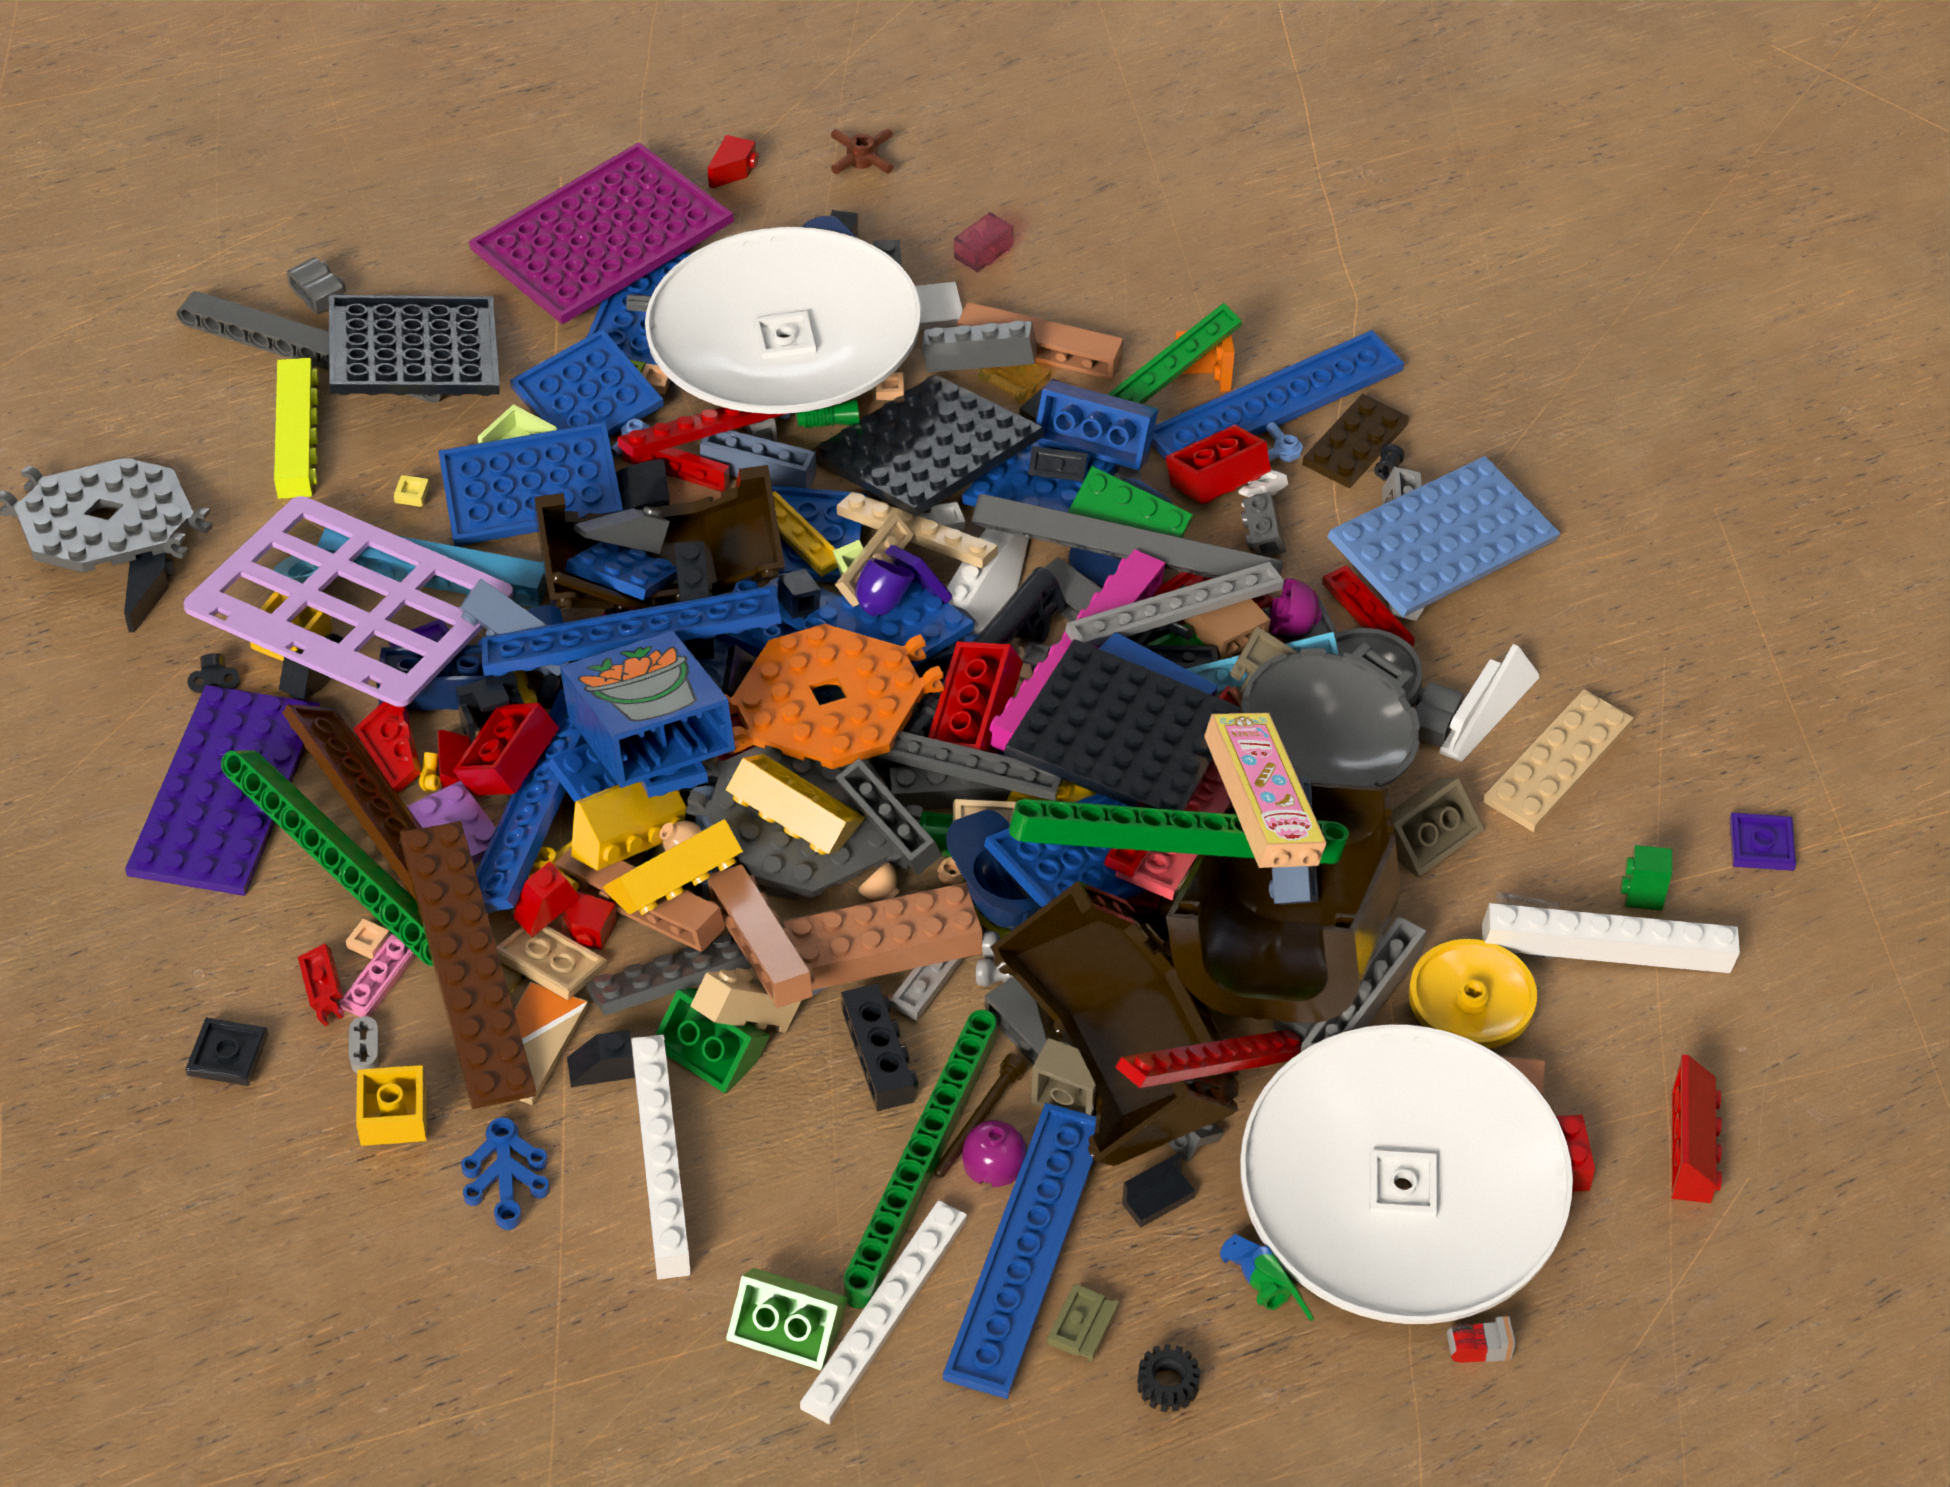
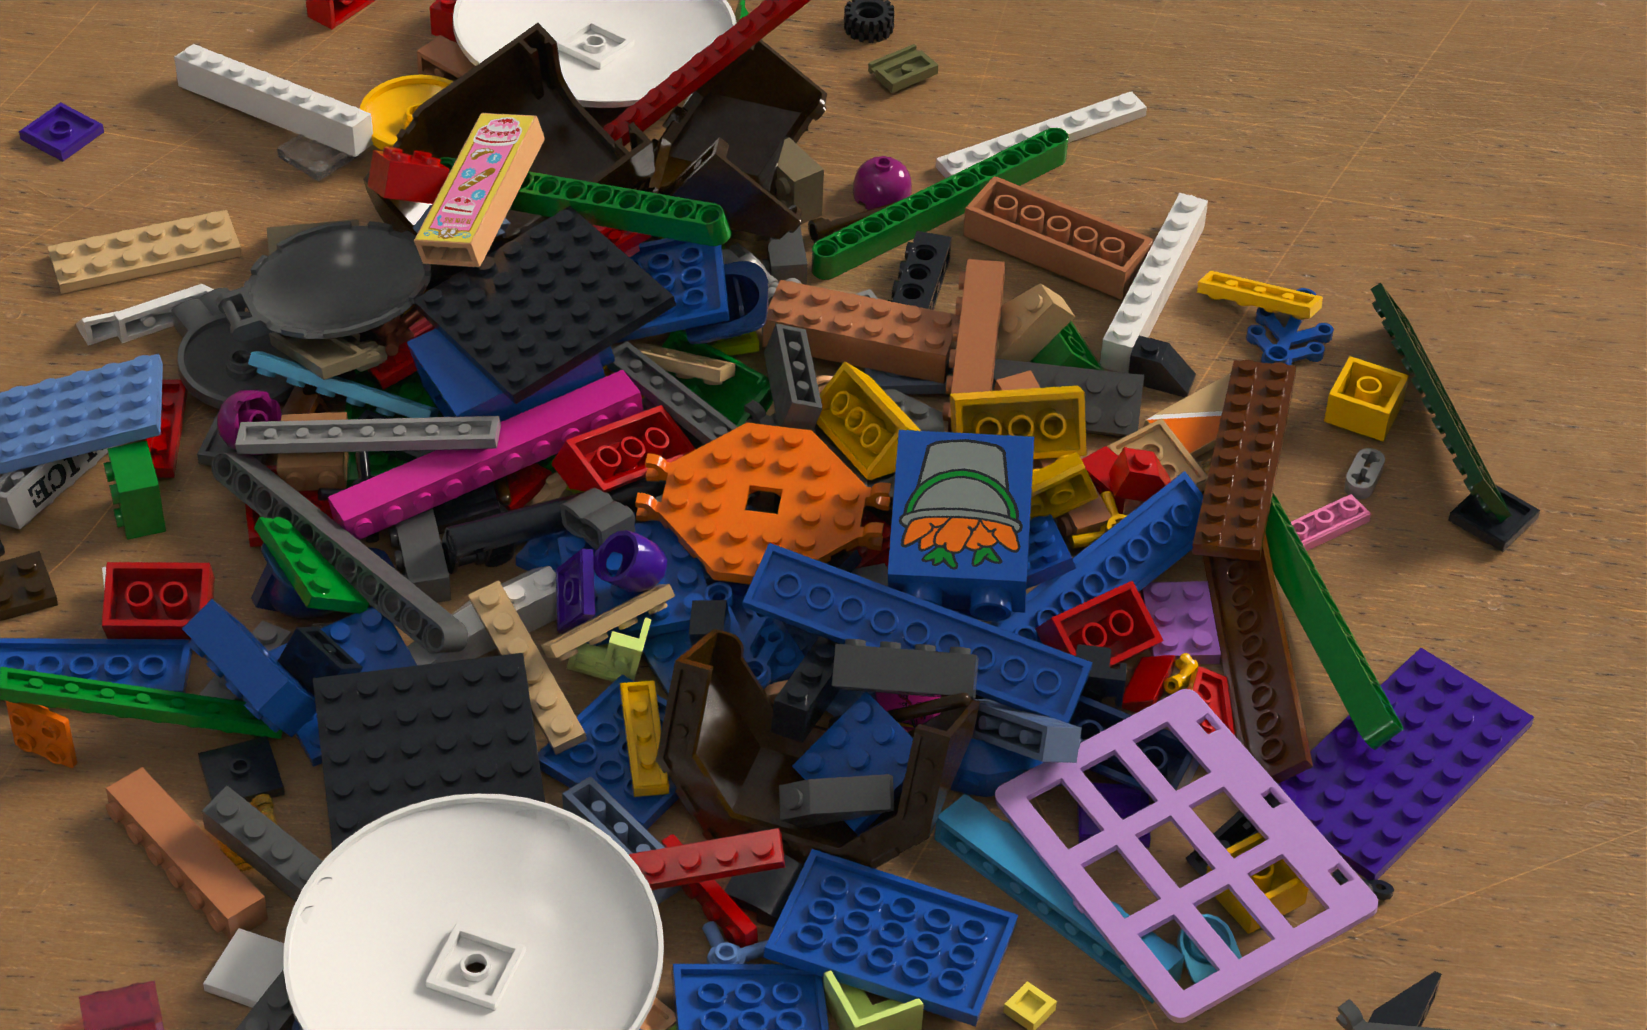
camera: 150 degrees left, 5 degrees down
red plate [298,943,344,1027] -> none
light nougat plate [346,919,390,959] -> none
bright green slope [726,1268,848,1370] -> none
blue plate [943,1103,1096,1399] -> none
dark grey brick [1241,491,1286,557] -> none
medium blue piece [1266,422,1303,462] -> none
green brick [1620,845,1672,911] -> none
none -> green slope [103,441,166,540]
none -> red brick [367,147,450,204]
none -> dark grey brick [560,488,635,550]
none -> dark grey brick [832,639,979,700]
none -> nougat brick [963,176,1153,300]
none -> yellow plate [1197,271,1323,320]
none -> dark green plate [1371,283,1512,522]

